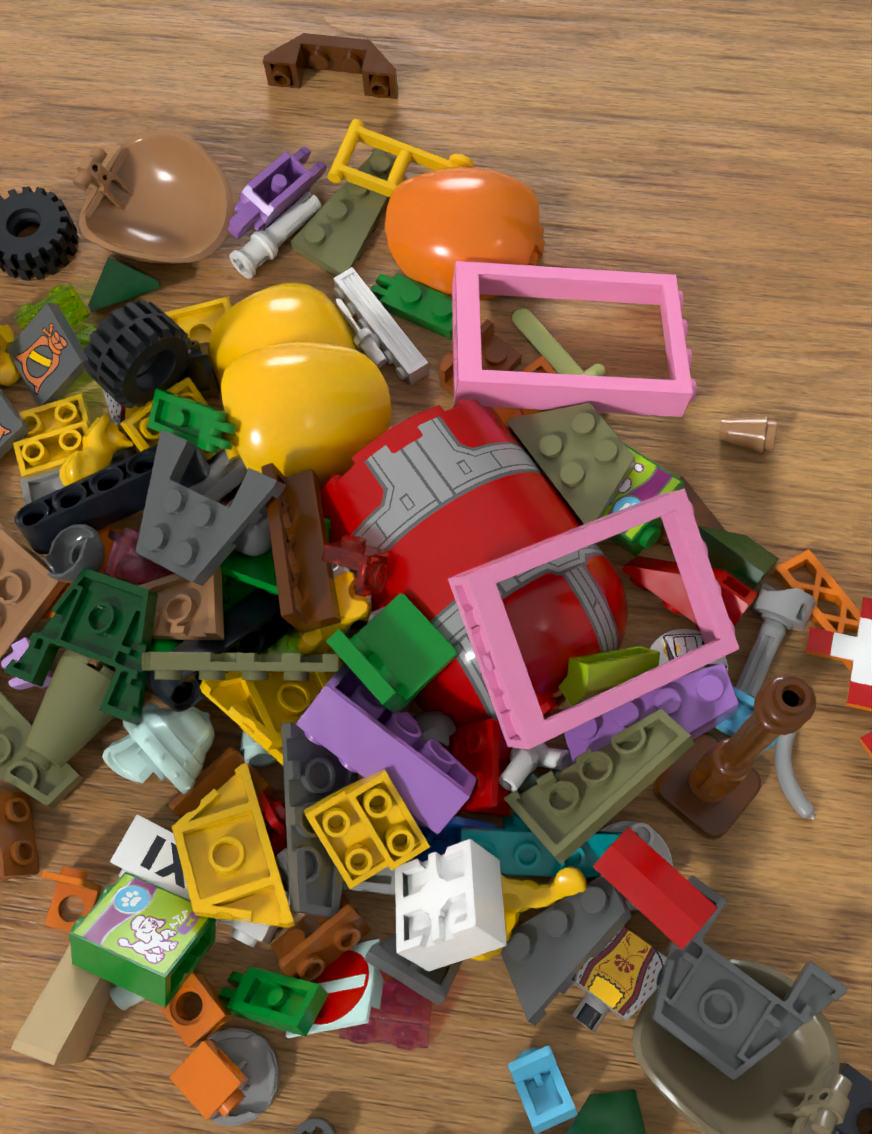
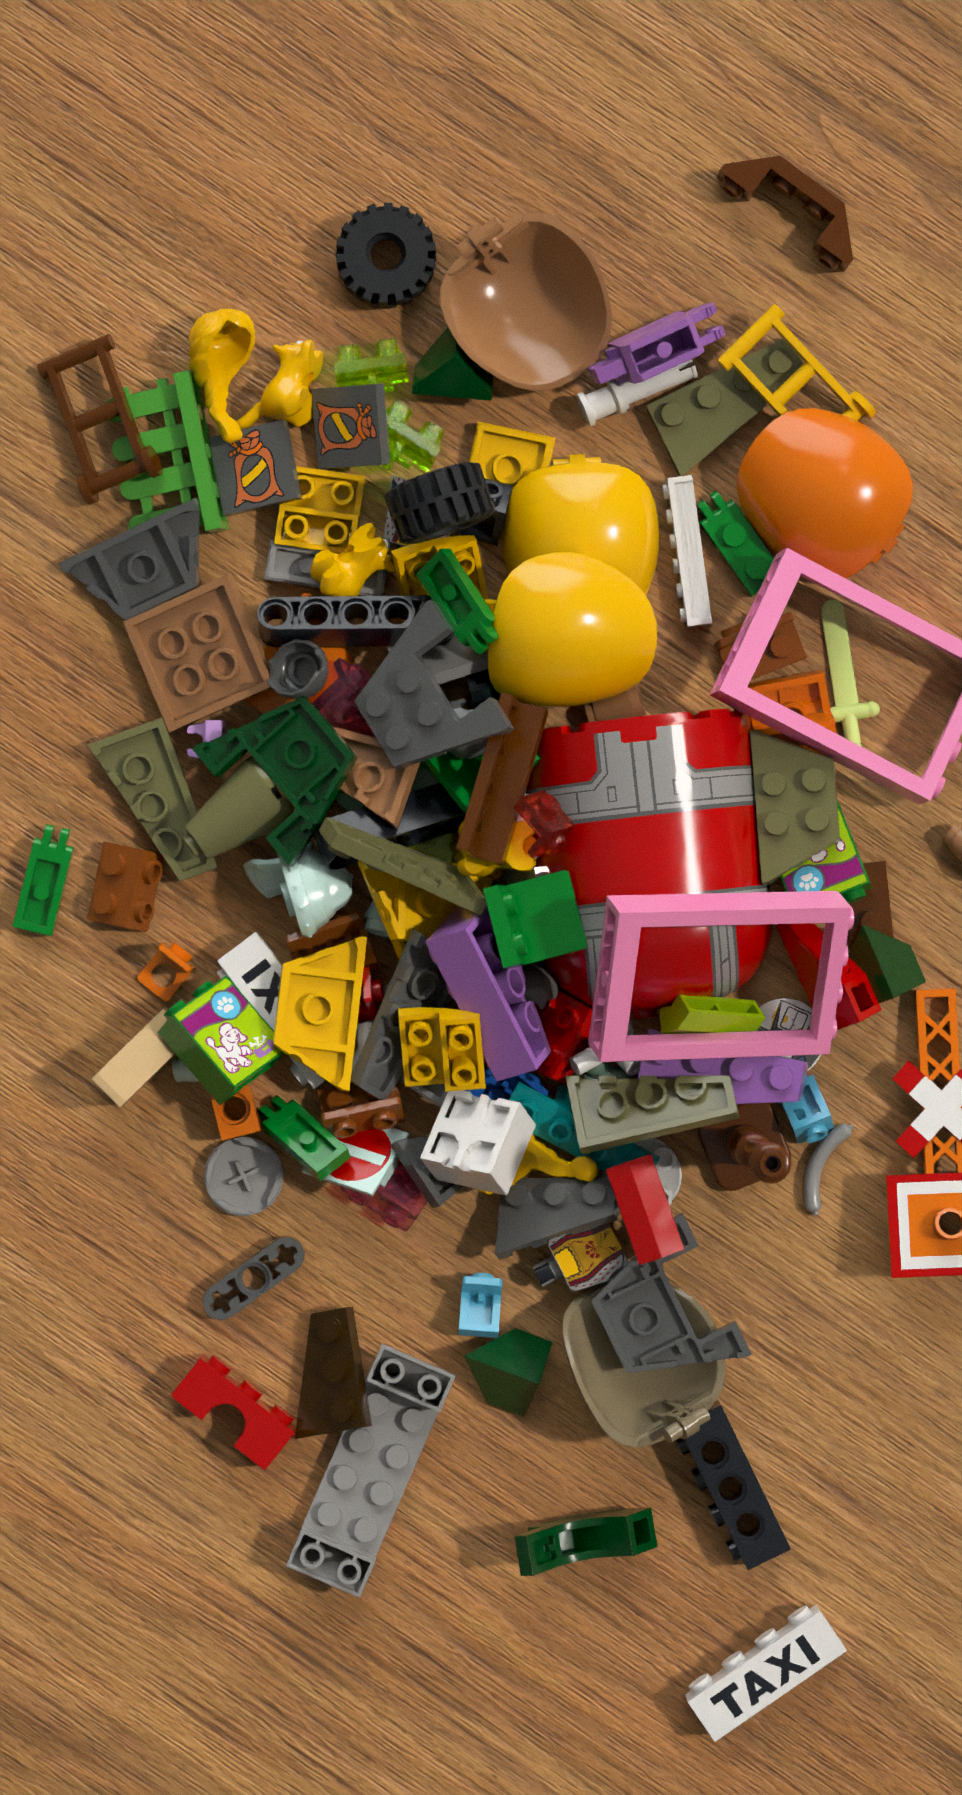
camera: 20 degrees right, 20 degrees up
orange brick [169,1040,250,1120] -> none
white piece [336,298,388,368] -> none
light grey piece [735,583,816,698] -> none

